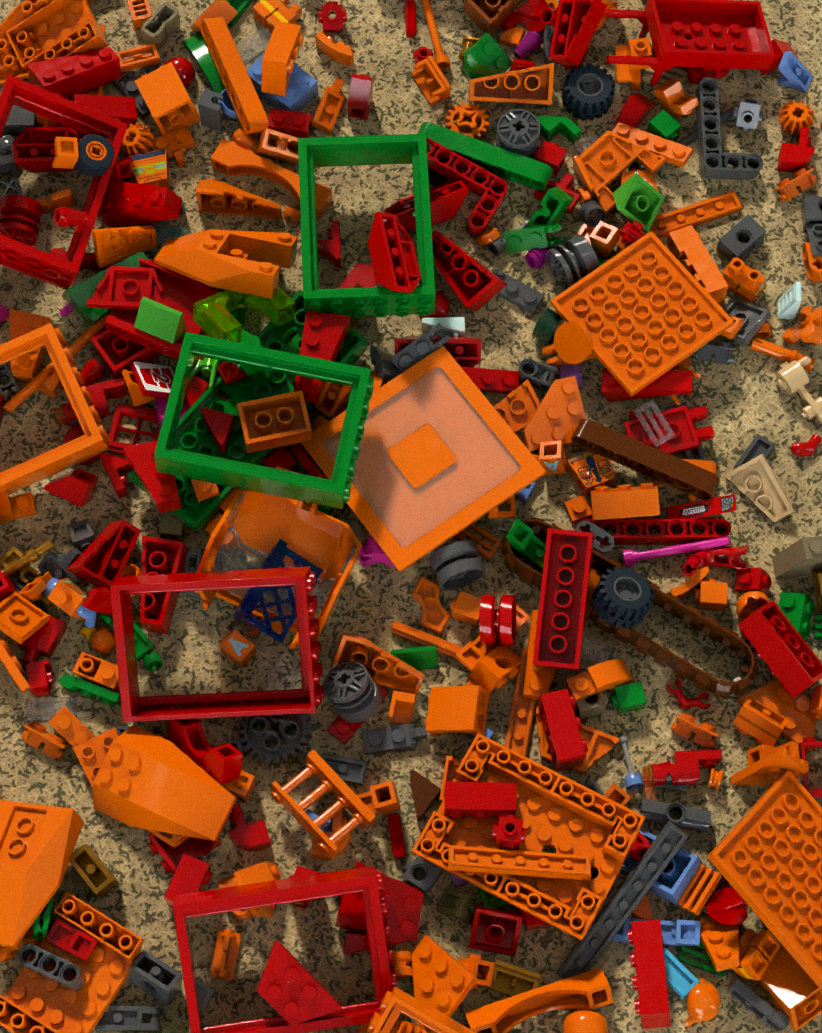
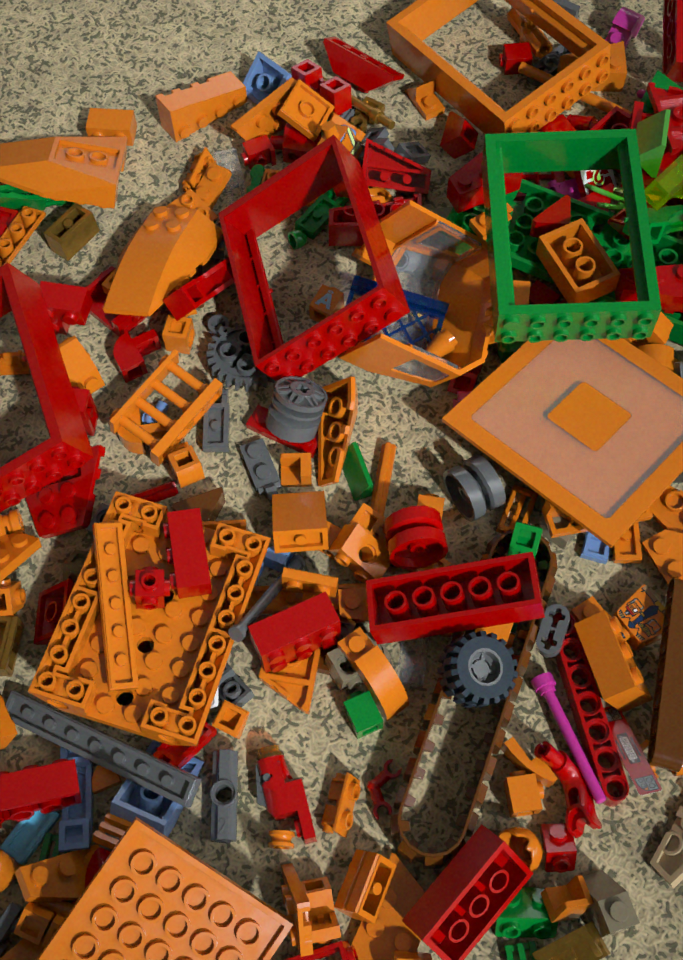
camera: 80 degrees right, 5 degrees down
orange tile [411,577,451,636] -> none
orange brick [539,440,567,475] -> none
hinge [619,736,644,791] -> none
none -> dark grey bar [228,555,306,642]
none -> orange hinge [282,567,338,602]
none -> orange cone [422,329,458,360]
none -> orange panel [541,875,594,923]

